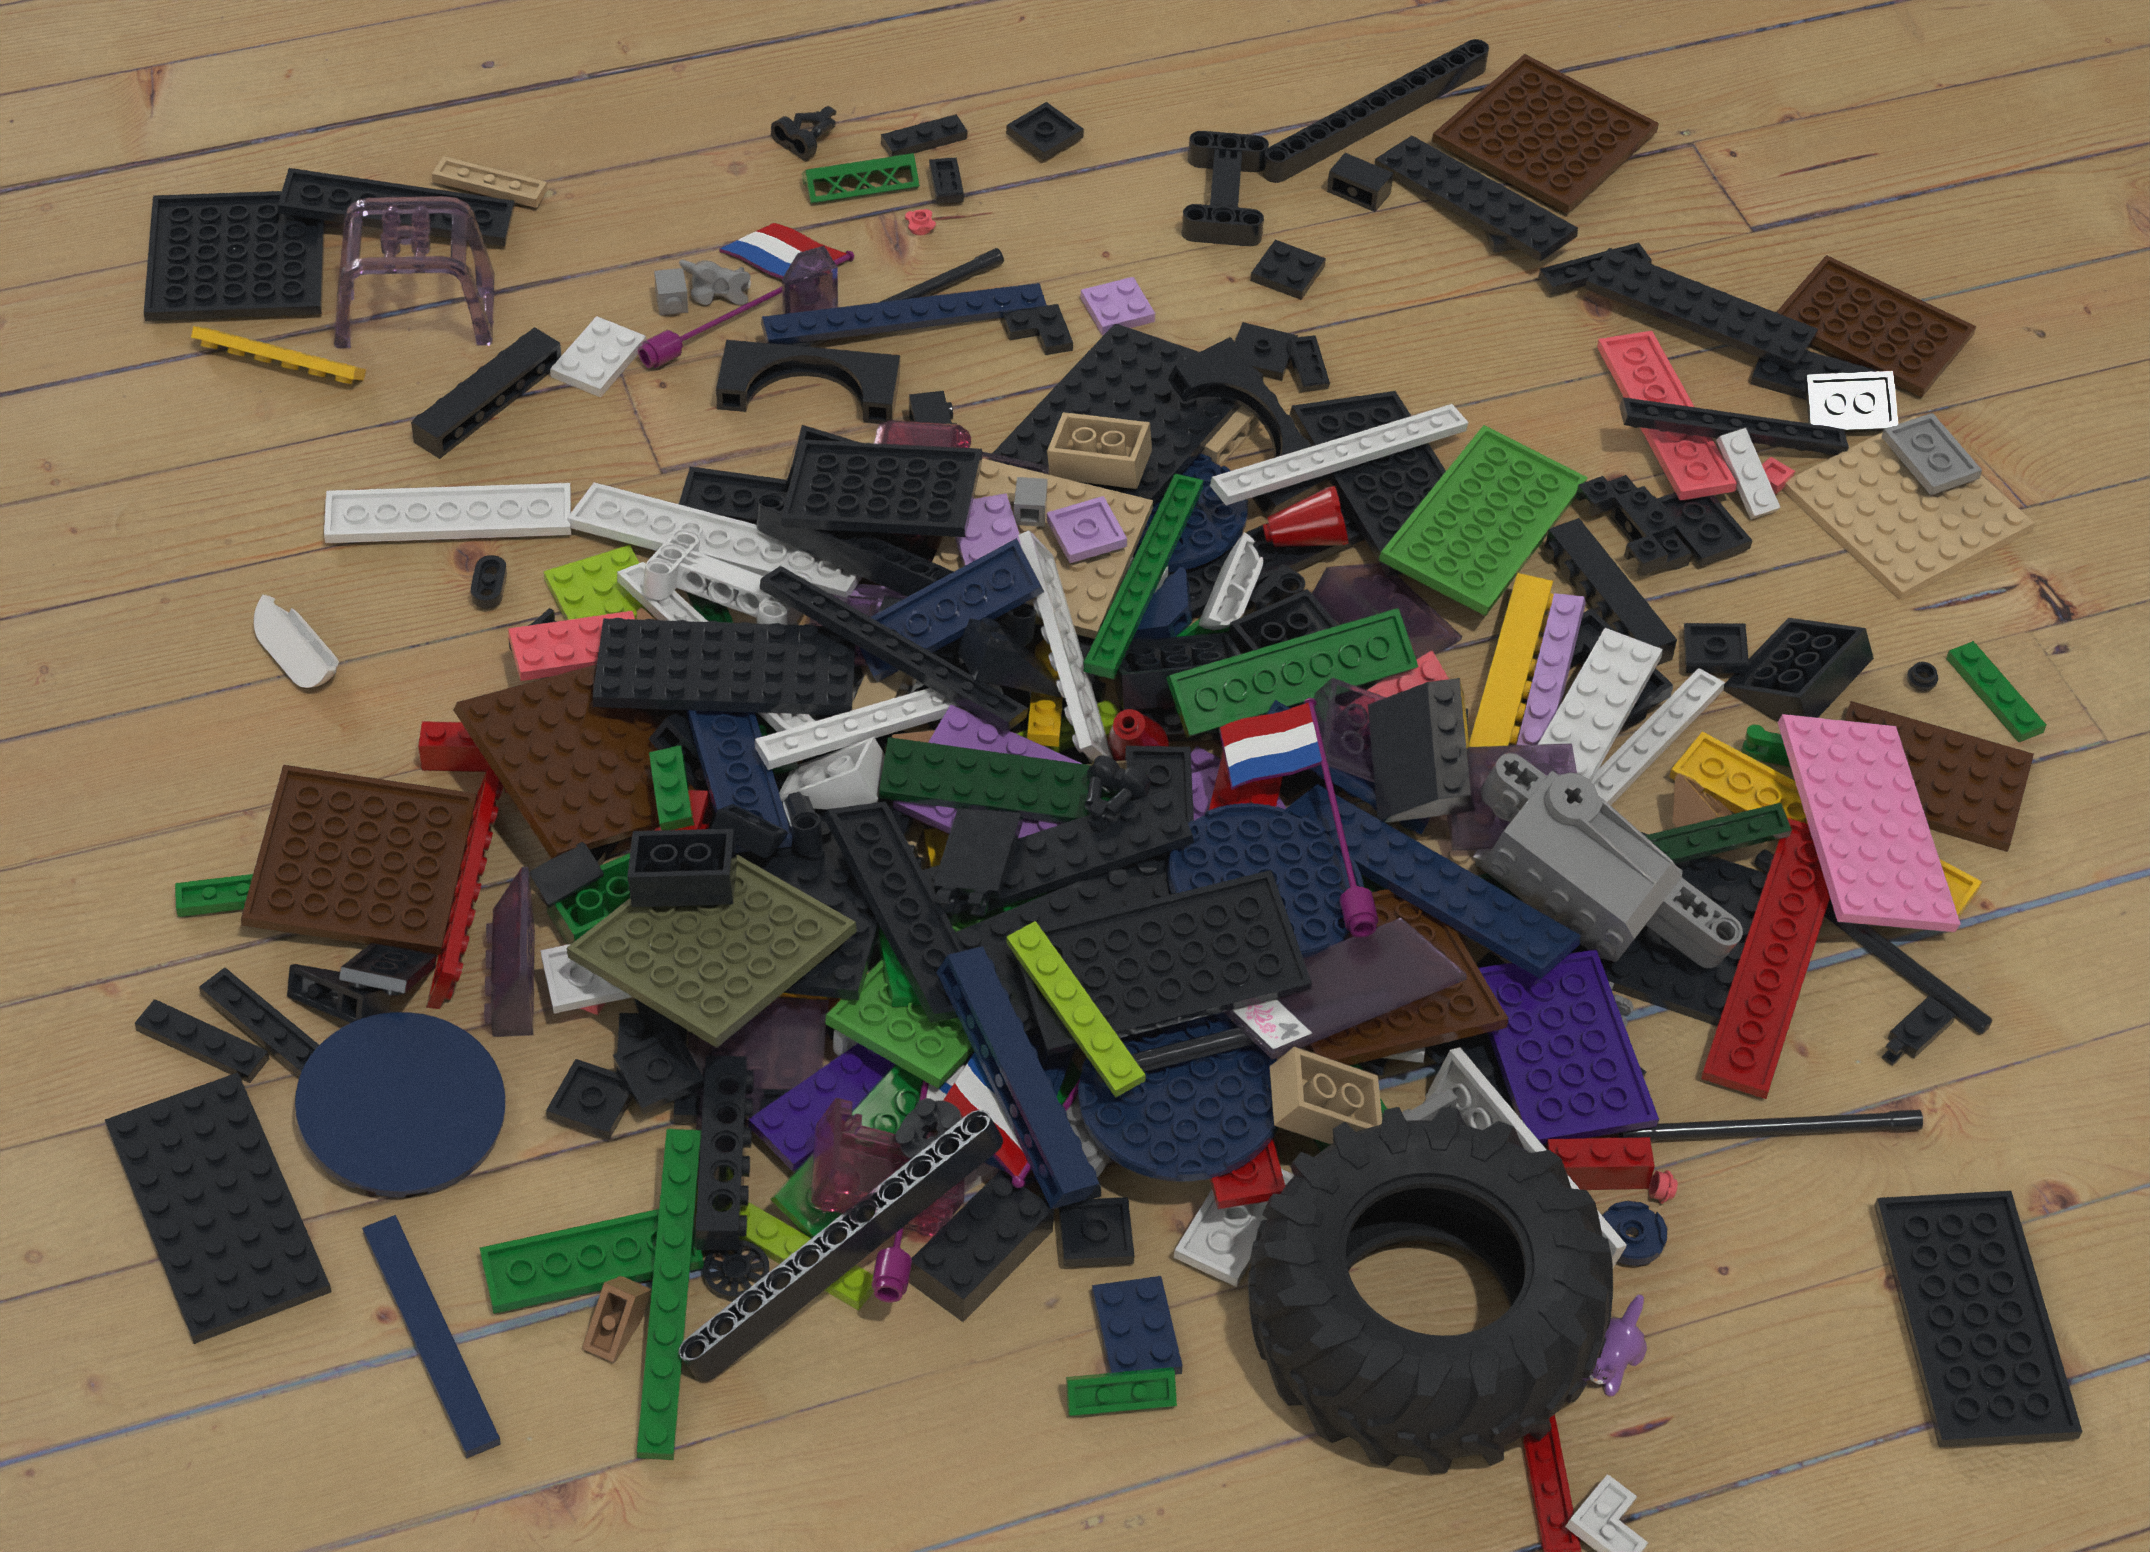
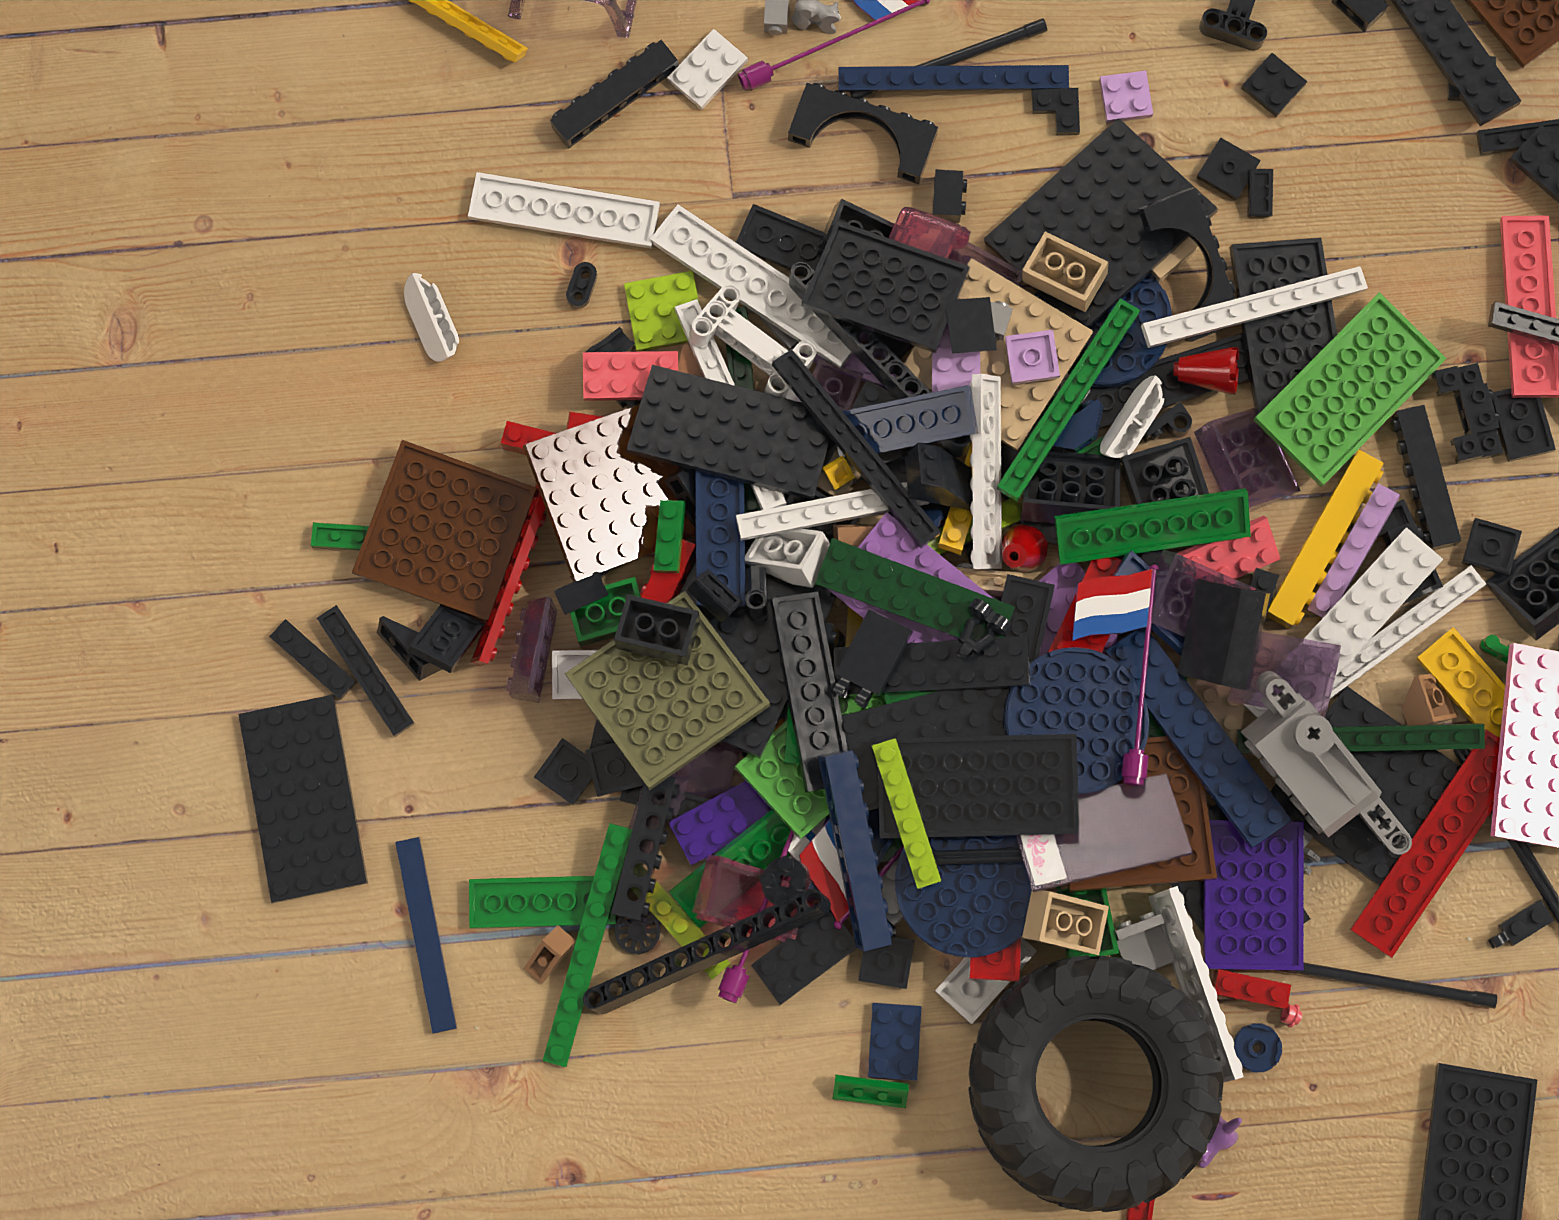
camera: 20 degrees right, 30 degrees up
dark blue tile [295,1012,506,1197] -> none
slope [782,246,838,314] -> none
none -> yellow plate [822,455,855,490]
none -> black sticker [945,297,997,354]

